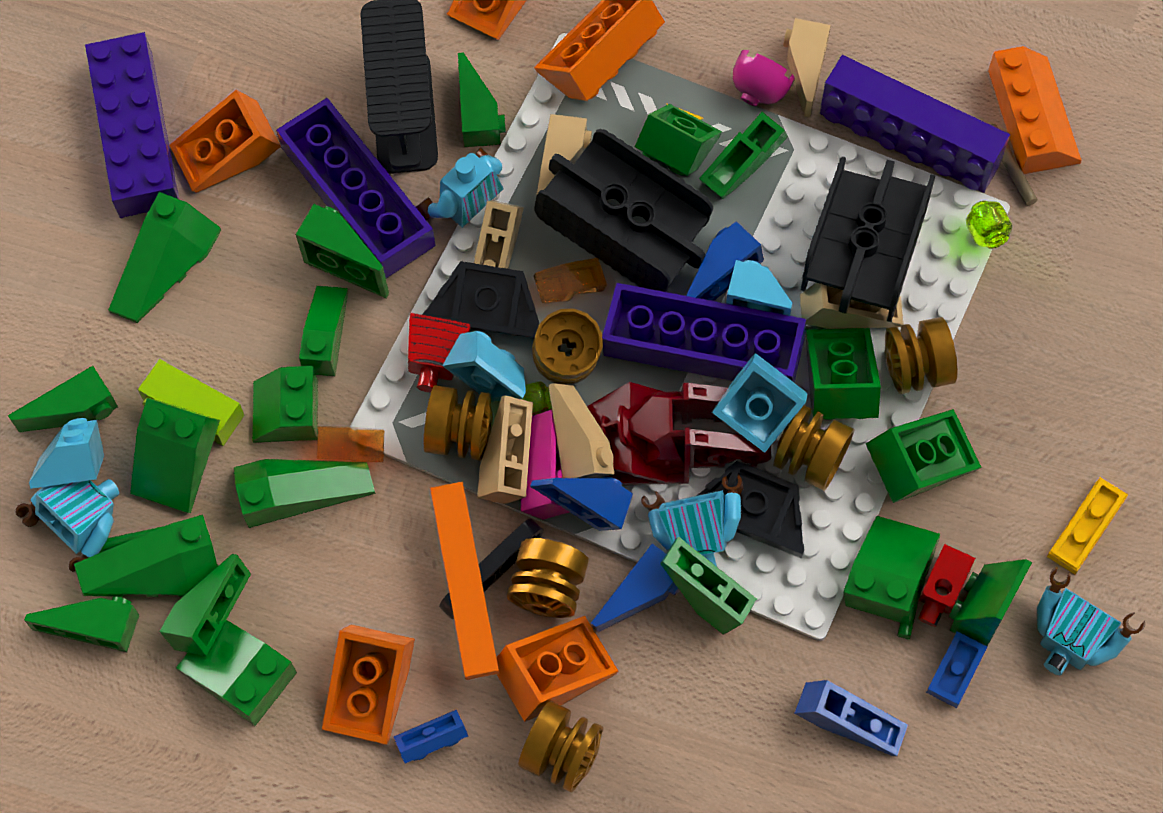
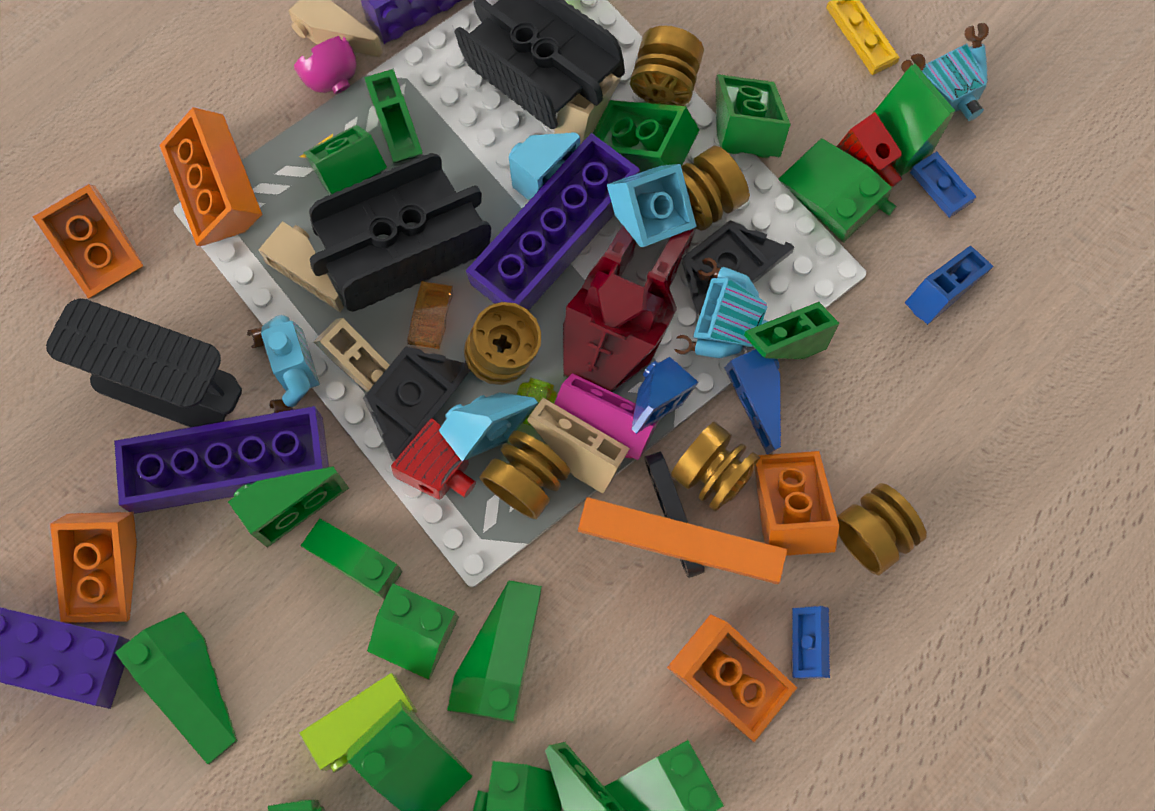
camera: 65 degrees left, 5 degrees up
clear orange slope [316,426,385,462] -> none
green slope [458,52,506,147] -> none
tan slope [549,383,614,478] -> none
blue slope [686,221,764,301] -> none

